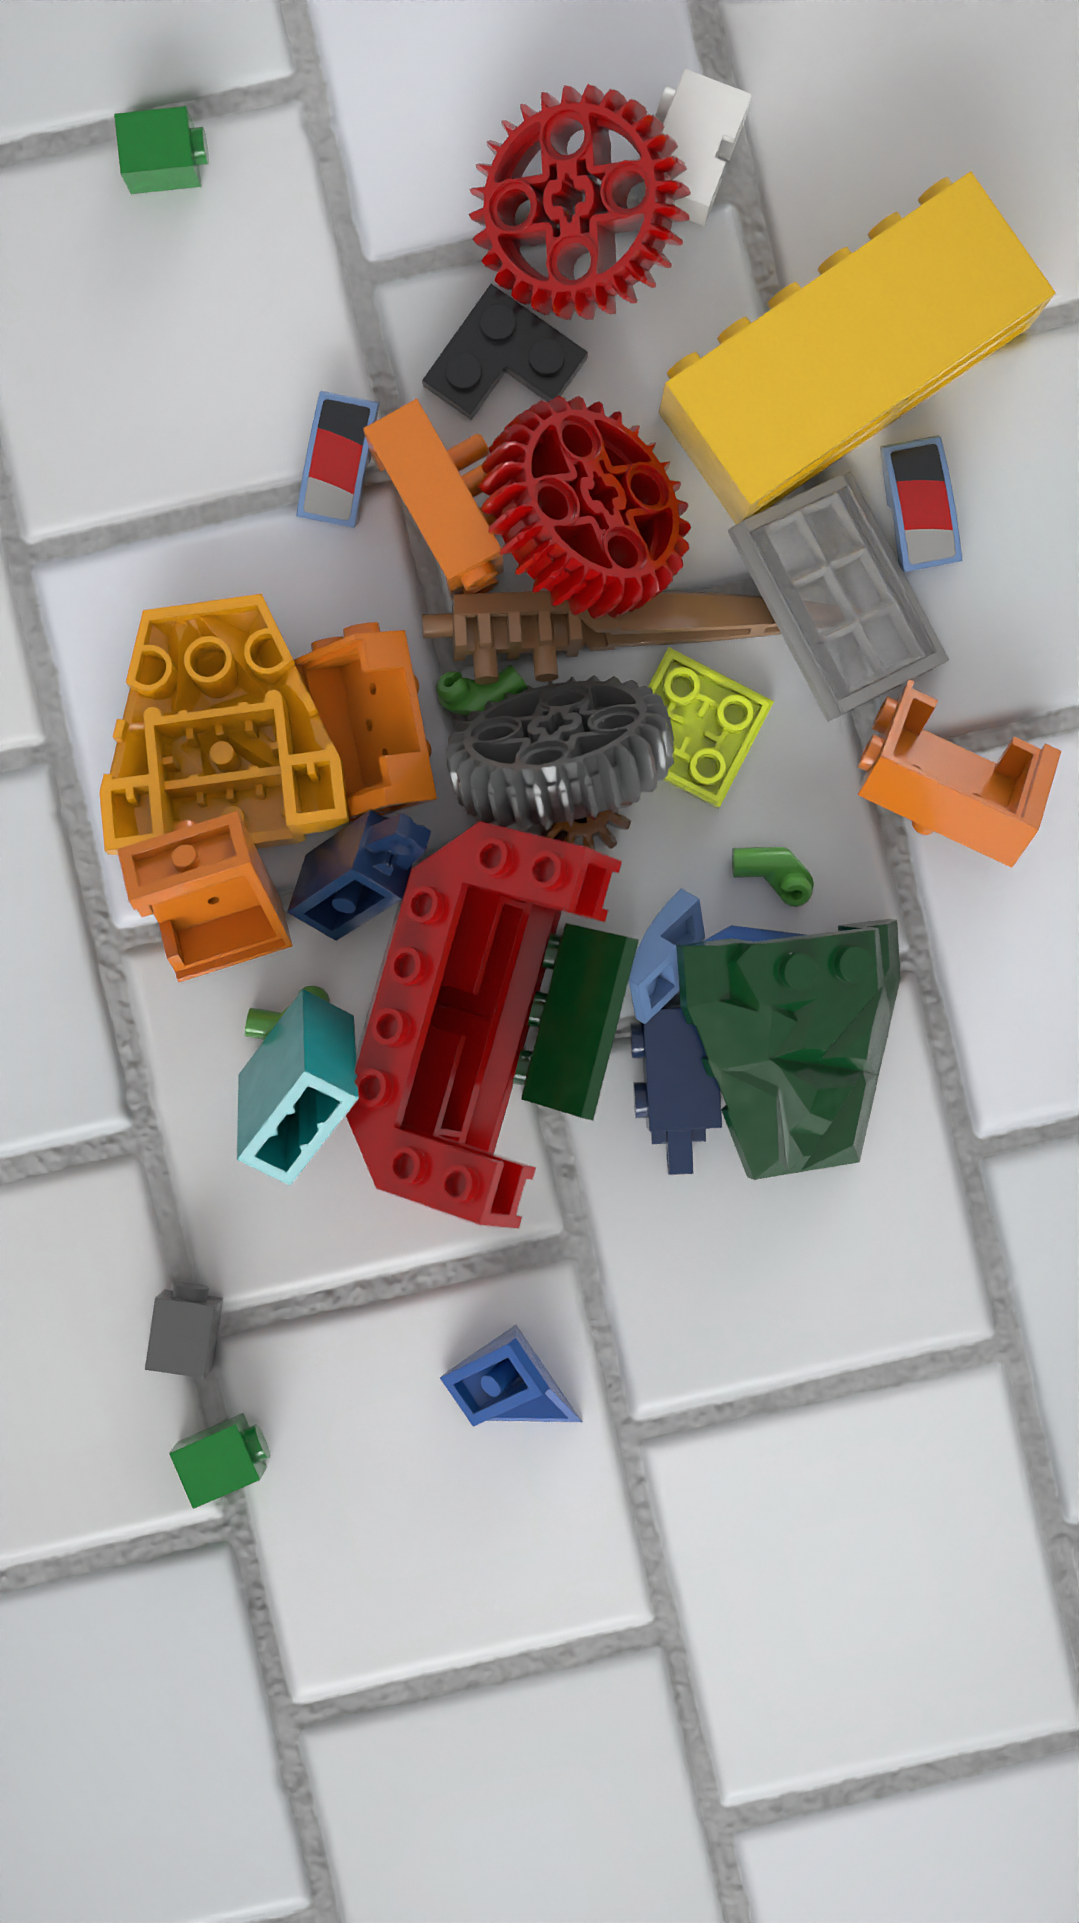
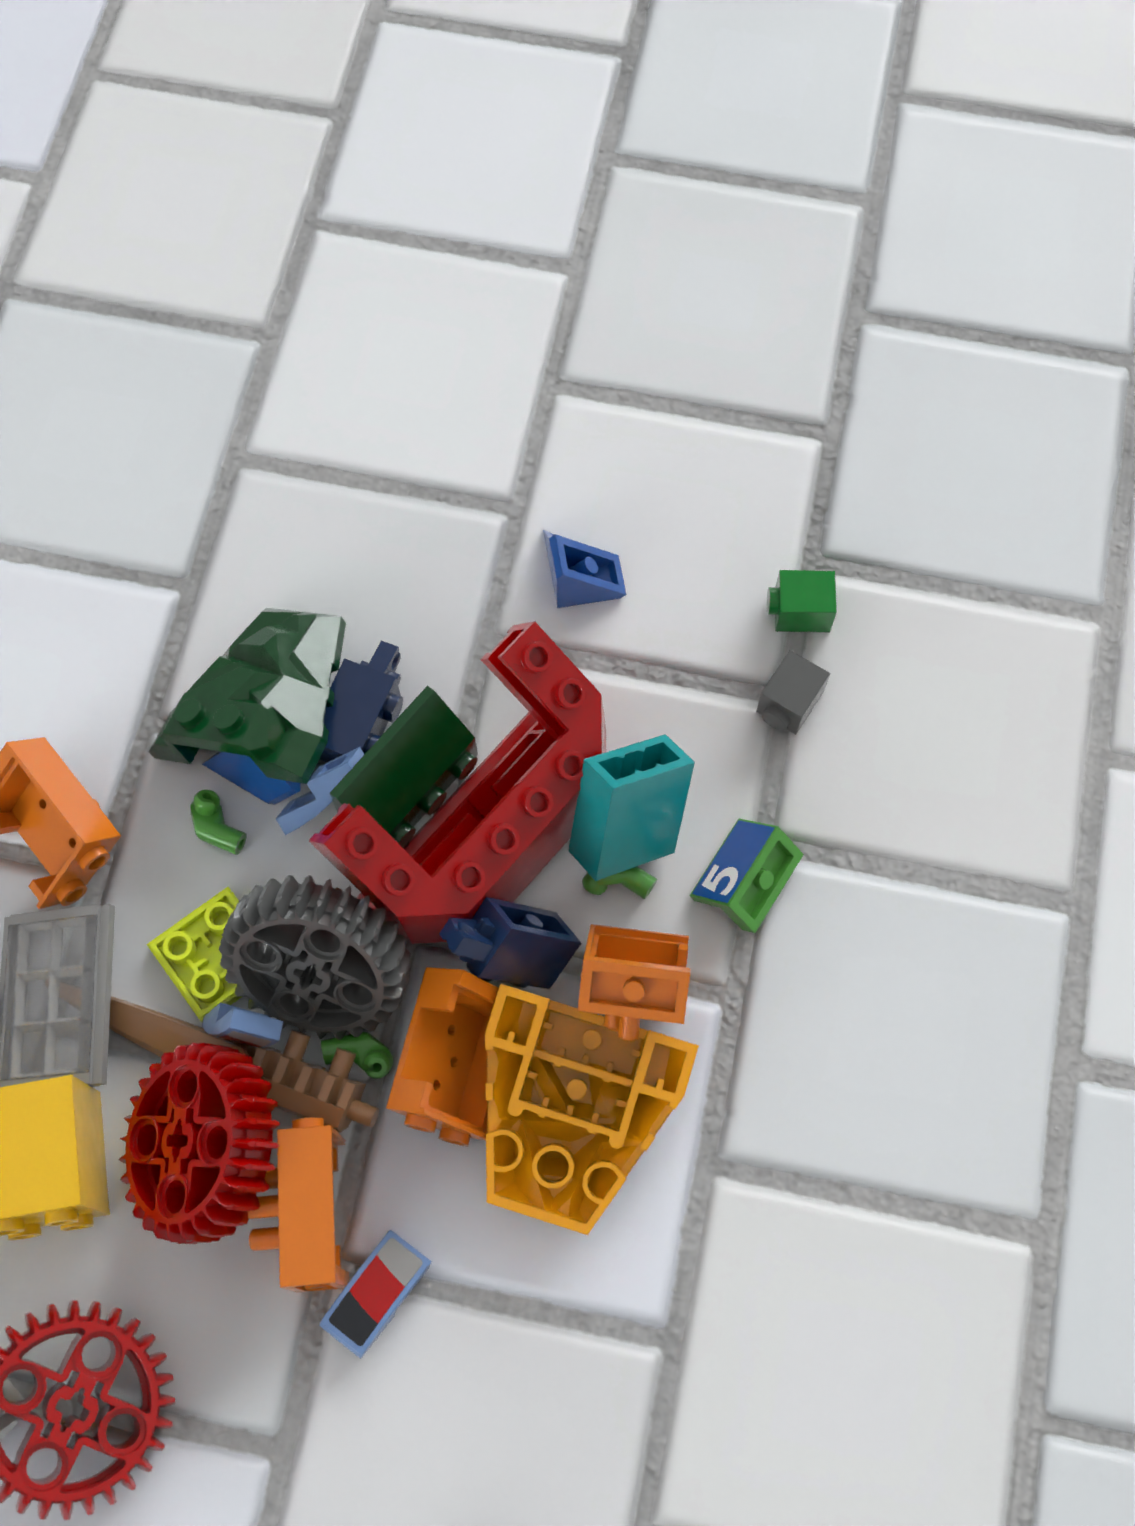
camera: 155 degrees left, 20 degrees down
black plate [422,284,588,420] -> none
none -> medium blue slope [202,1003,283,1048]
none -> panel [689,818,804,933]

